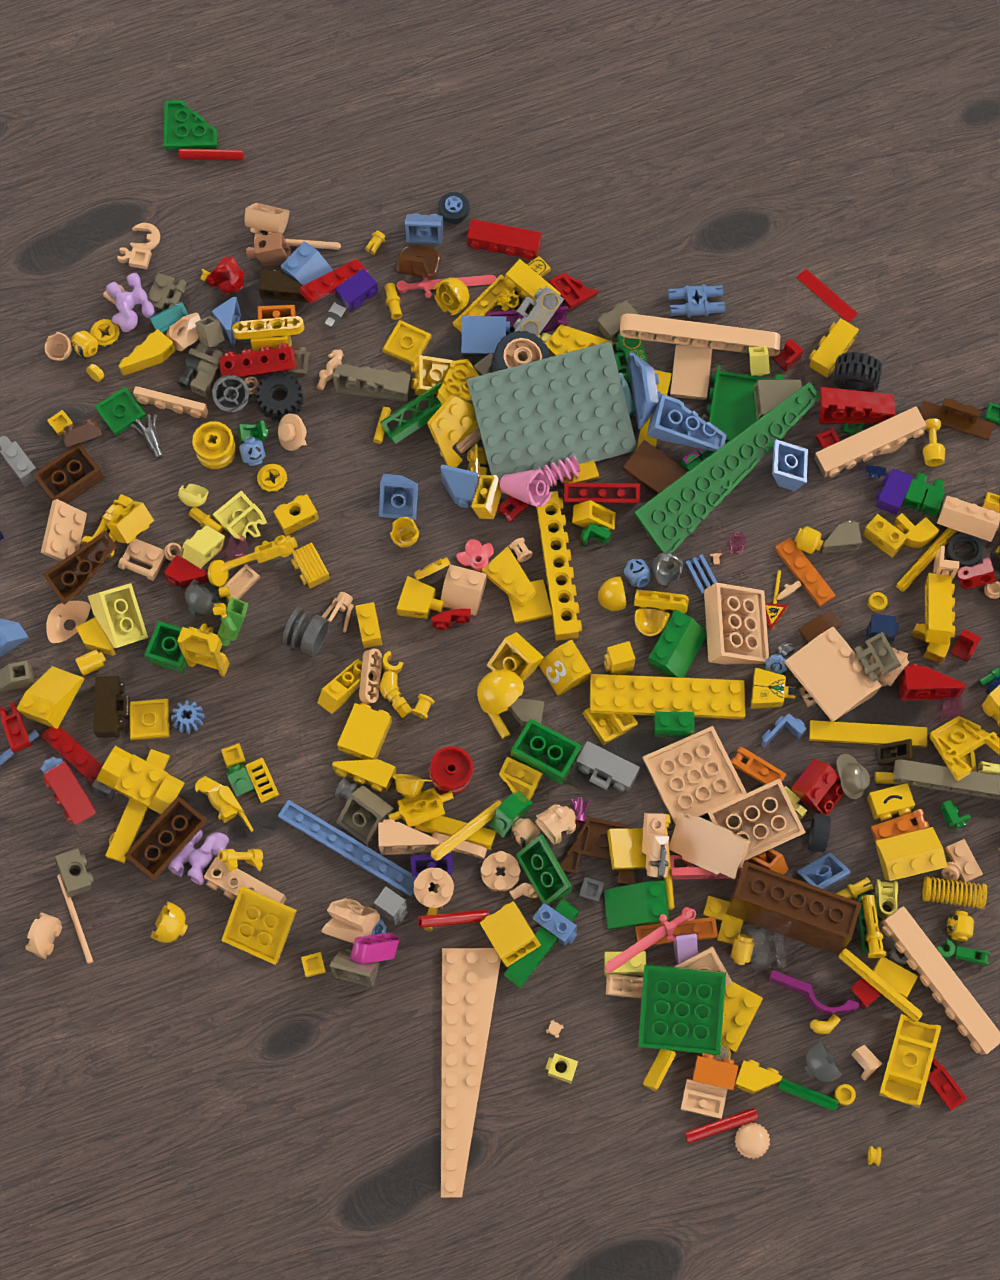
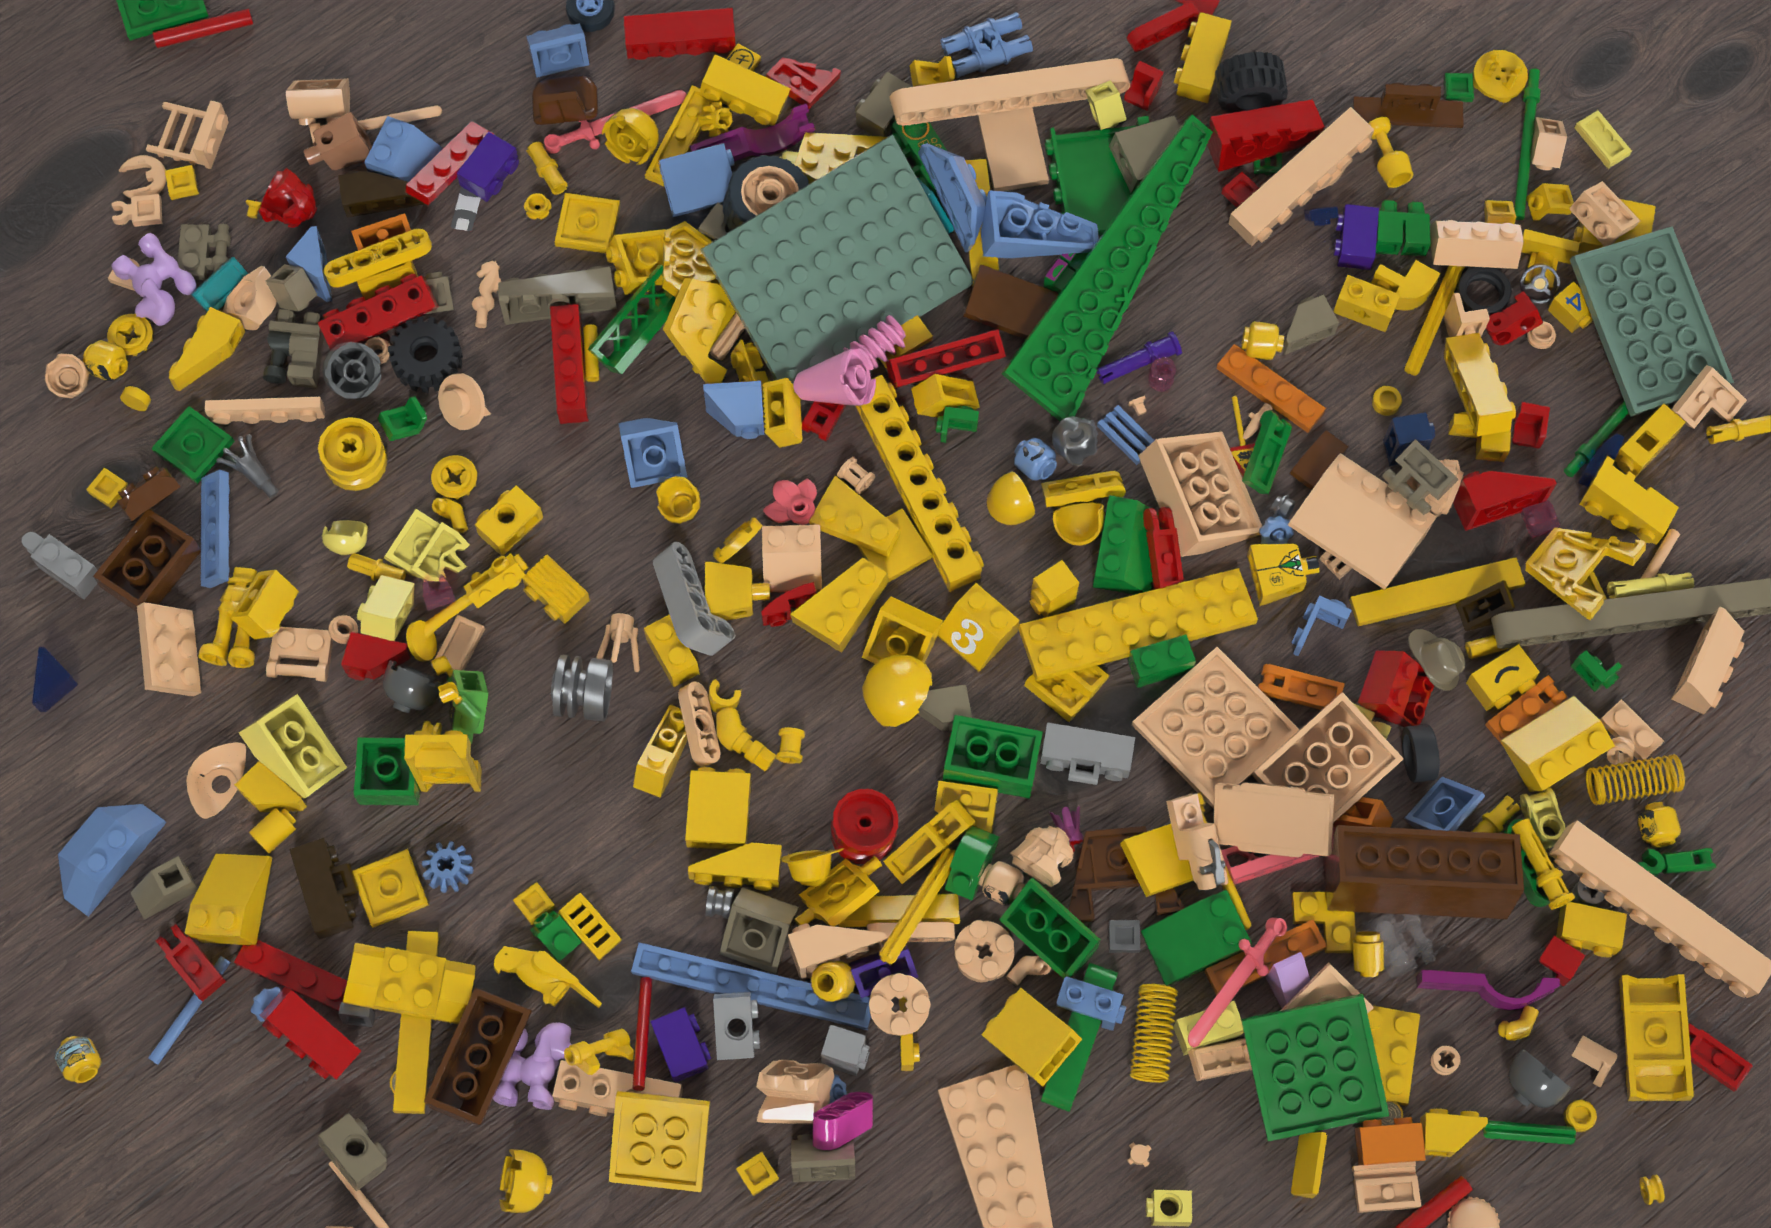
camera: 20 degrees left, 0 degrees up
reddish brown wedge [43,530,116,605] -> none
medium blue head [239,437,266,466] -> none
yellow pin [365,231,385,255] -> none
red piece [418,909,489,928] -> none
yellow piece [487,713,511,740] -> none
light grey piece [513,286,564,336] -> none
medium blue slope [772,439,808,491] -> none
yellow axle [838,949,923,1022] -> none
none -> light nougat plate [146,101,229,169]
none -> yellow plate [165,165,199,200]
none -> medium blue plate [201,470,230,588]
none -> yellow arm [432,497,468,533]
none -> yellow plate [524,193,552,220]
none -> red brick [550,304,588,424]
none -> red bar [632,977,652,1091]
none -> dark purple brick [650,1007,711,1083]
none -> light grey beam [653,542,735,656]
none -> light grey brick [713,992,760,1060]
none -> yellow wedge [790,558,889,653]
none -> yellow head [811,960,855,1002]
none -> yellow slope [883,800,976,884]
none -> yellow bracket [909,56,955,87]
none -> dark purple pin [1096,331,1182,385]
none -> red beam [1127,2,1200,52]
none -> yellow piece [1130,984,1178,1083]
none -> red hinge [1143,507,1184,589]
none -> green plate [1242,410,1292,494]
none -> light nougat bush [1430,1046,1461,1075]

